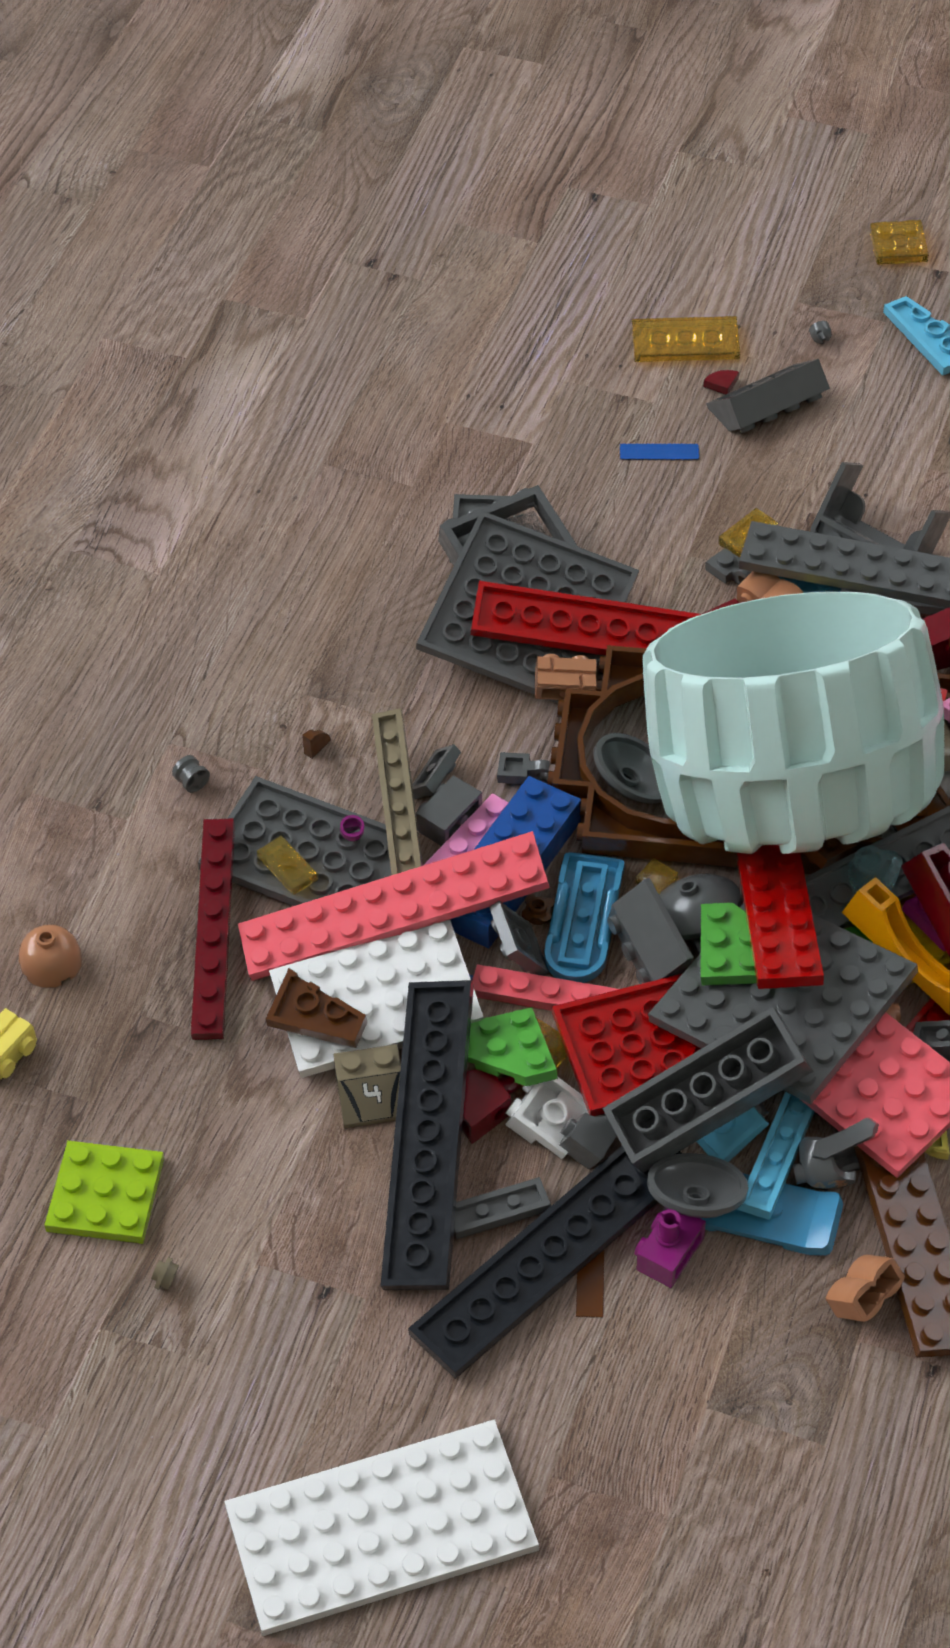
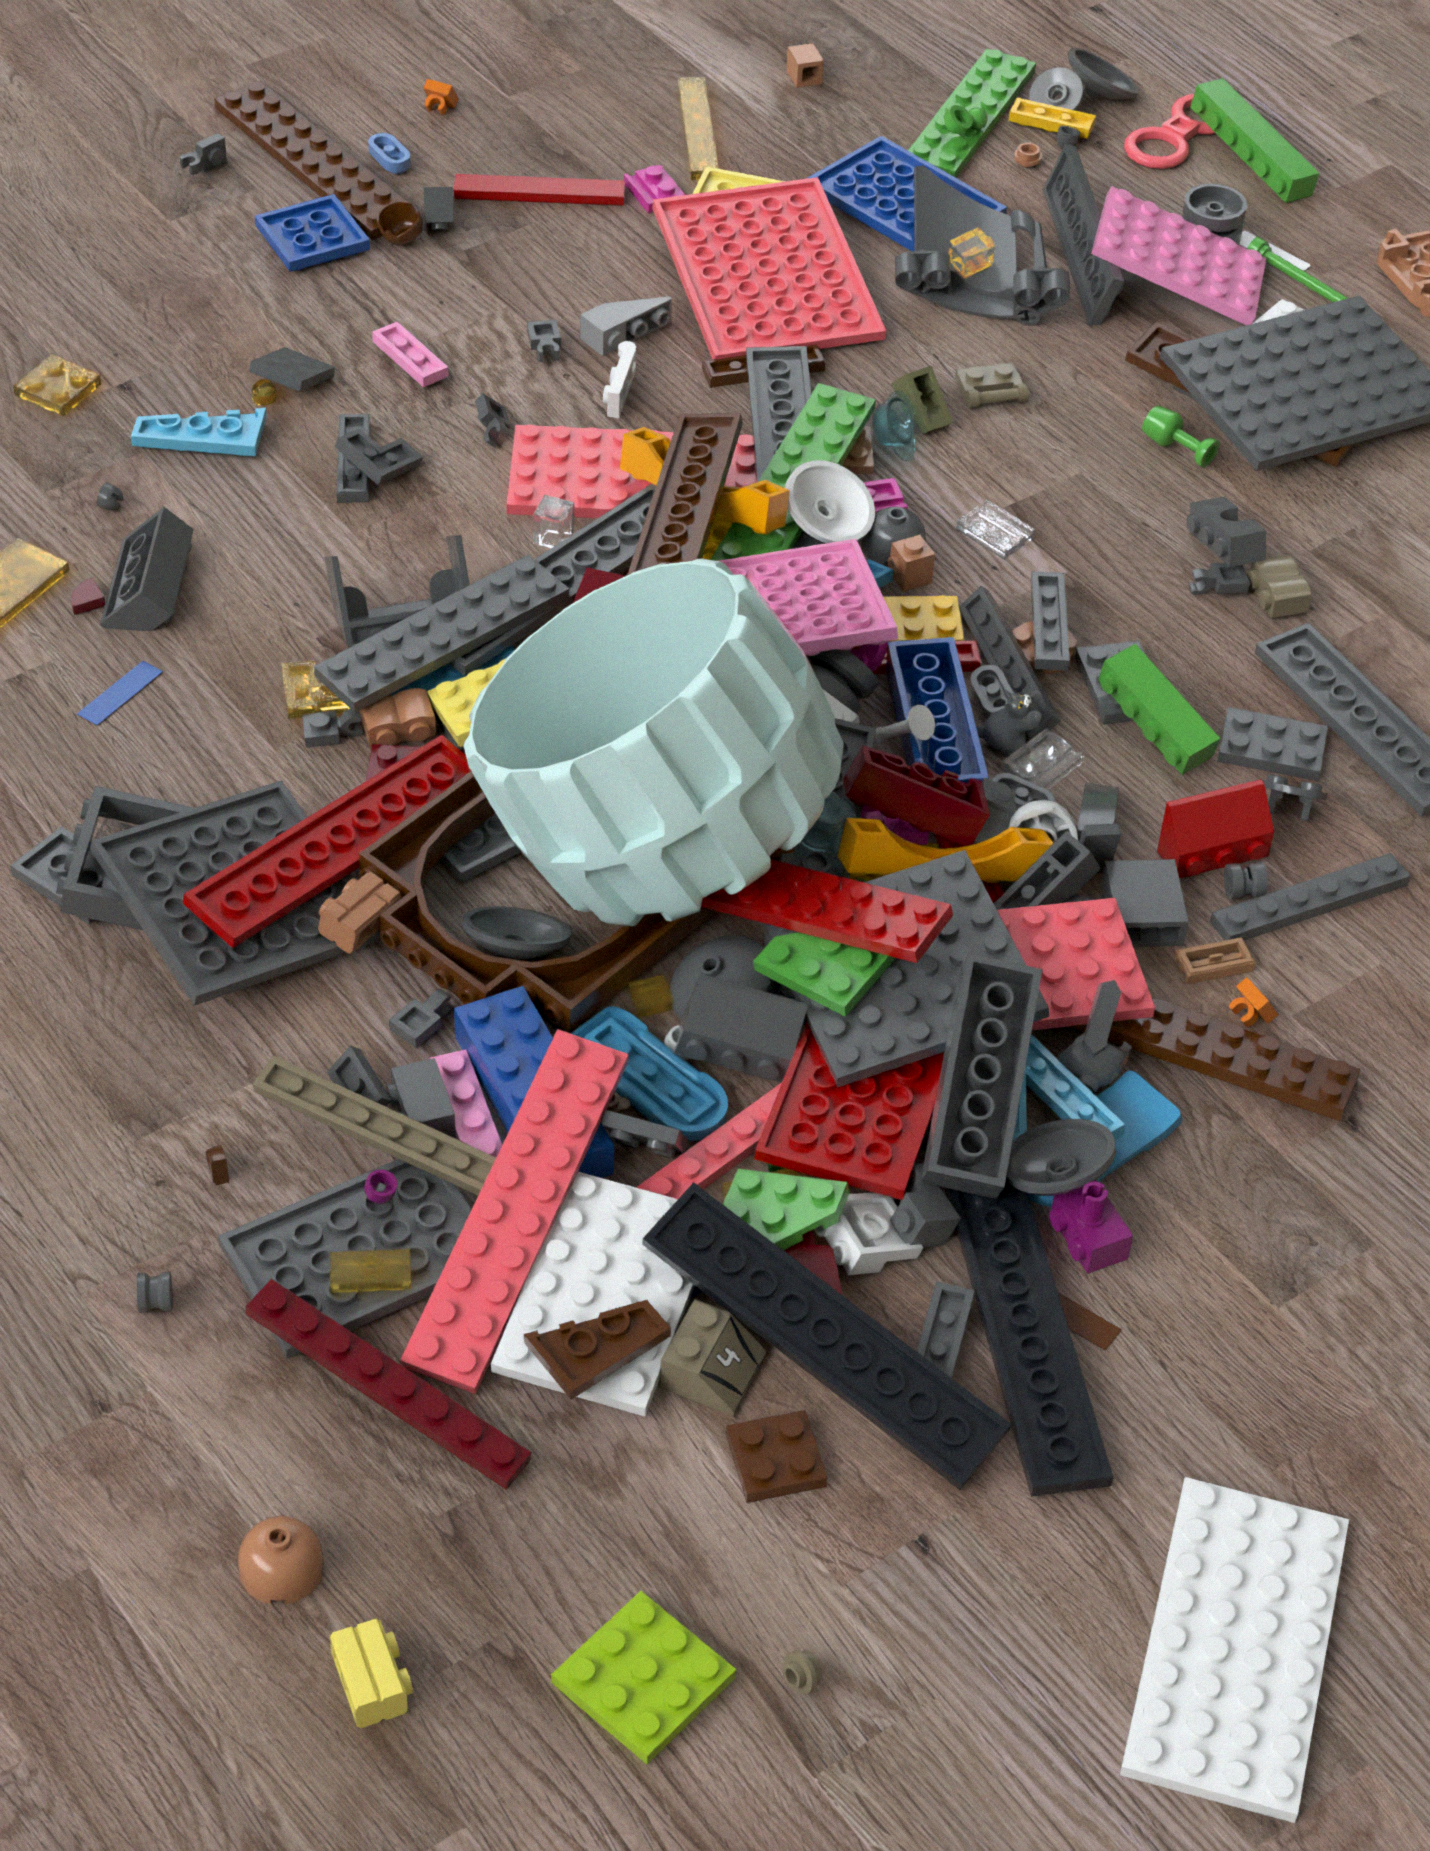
camera: 60 degrees left, 5 degrees down
nougat brick [826,1254,905,1322] -> none
none -> reddish brown plate [726,1410,828,1503]

